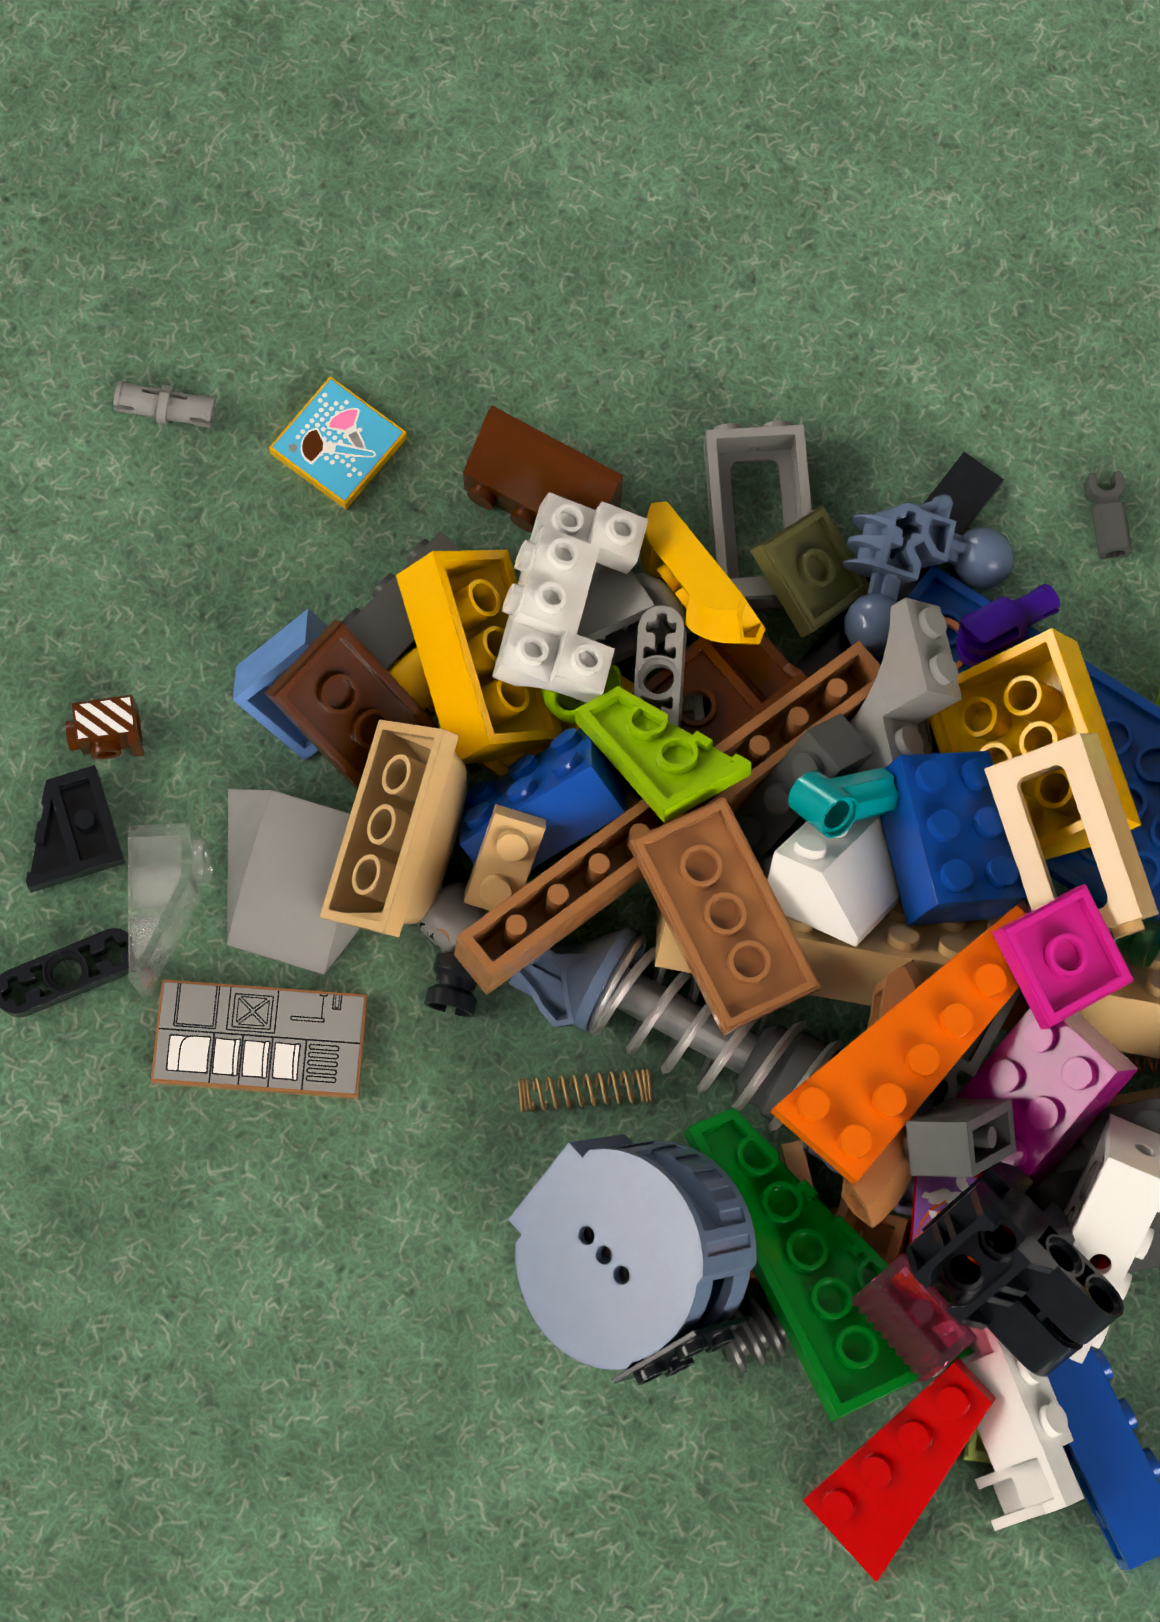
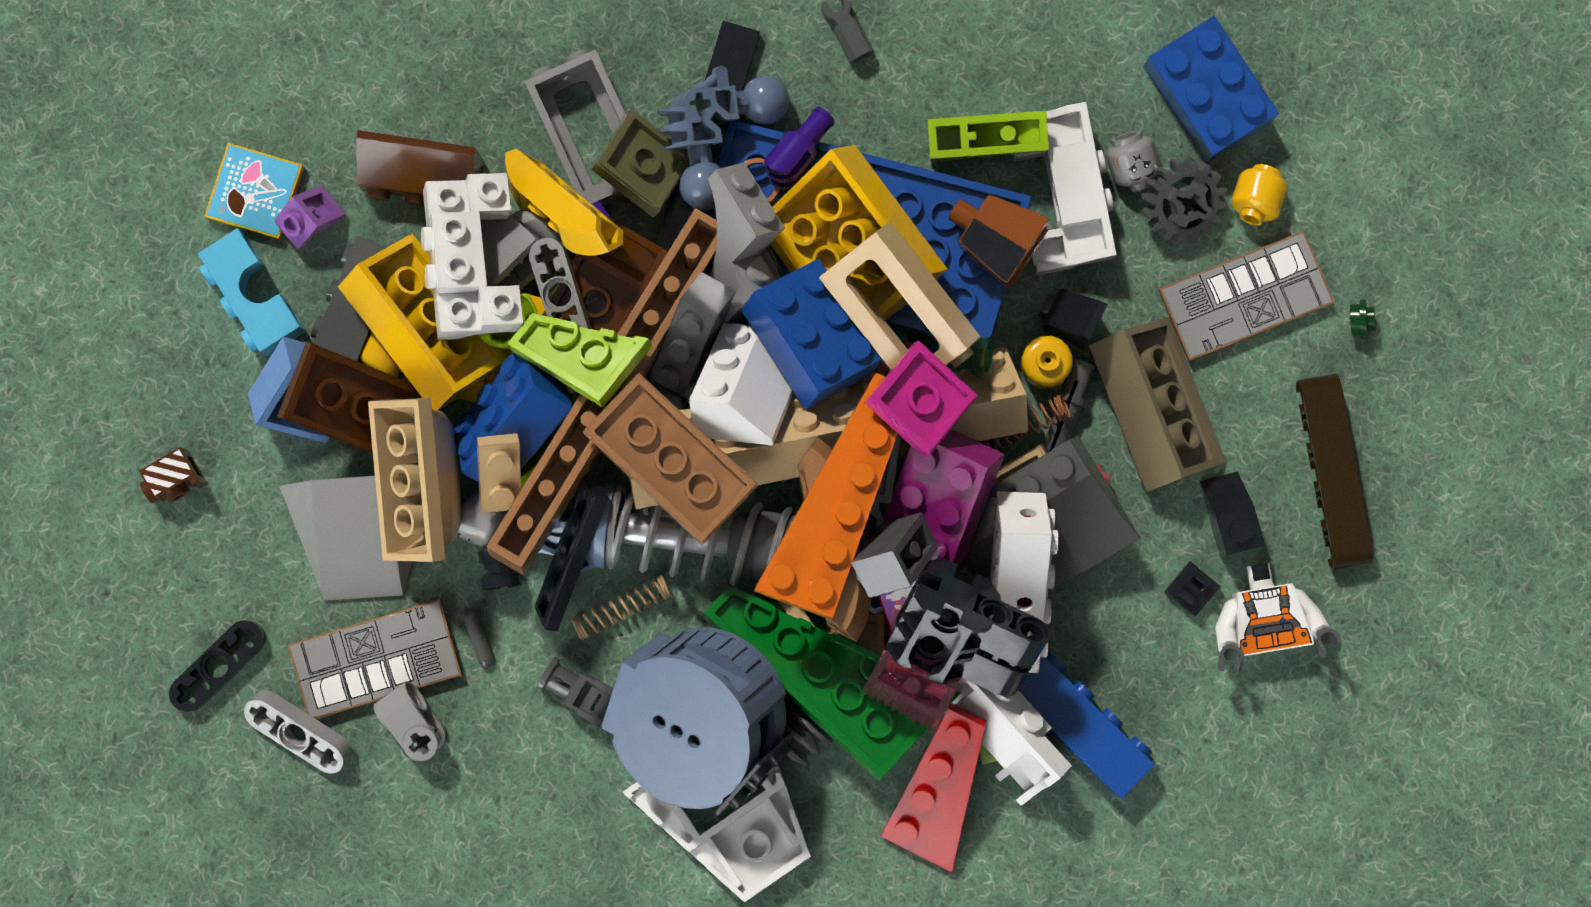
camera: 15 degrees left, 10 degrees up
black wing [26,765,126,893] -> none
light grey pin [113,380,216,429] -> none
clear slope [128,823,212,999] -> none
teal piece [788,767,899,838] -> none
none -> medium azure arch [197,228,306,356]
none -> light grey beam [244,690,352,774]
none -> medium lavender bracket [275,185,346,249]
none -> light grey piece [374,681,446,761]
none -> dark grey piece [458,610,494,667]
none -> black tile [534,475,608,632]
none -> dark grey connector [537,657,613,728]
none -> white wing [623,765,811,902]

